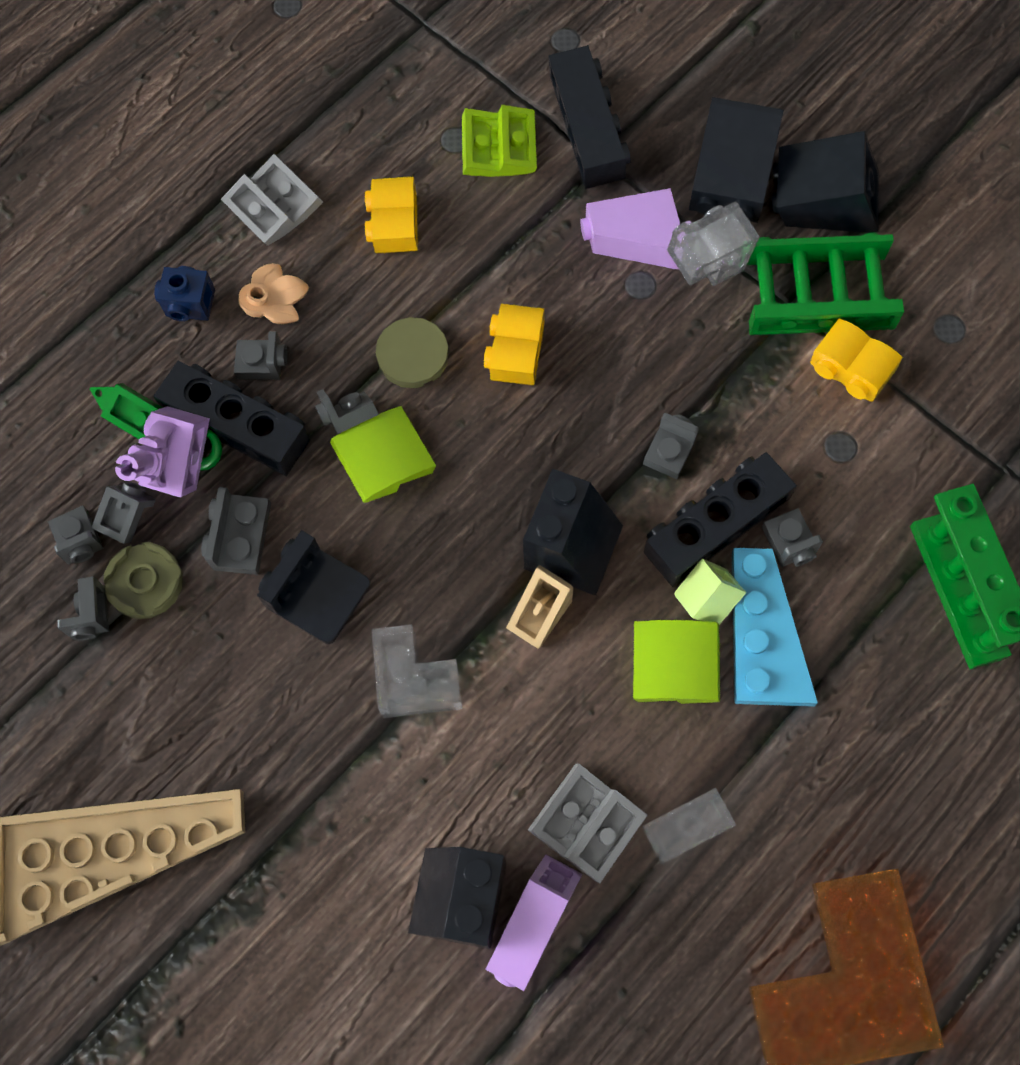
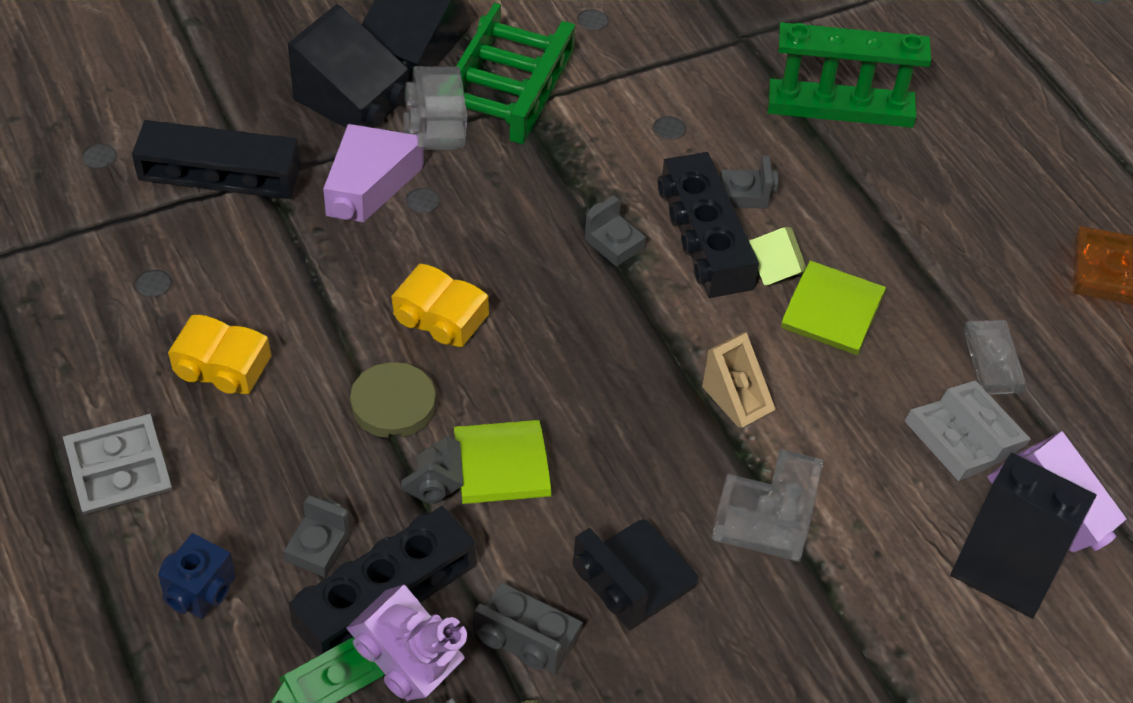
camera: 75 degrees left, 20 degrees down
light nougat plate [238,263,309,324] -> none
lime slope [462,105,537,177] -> none
black slope [523,469,623,596] -> none
medium azure wing [732,548,818,706] -> none
yellow brick [810,319,903,402] -> none

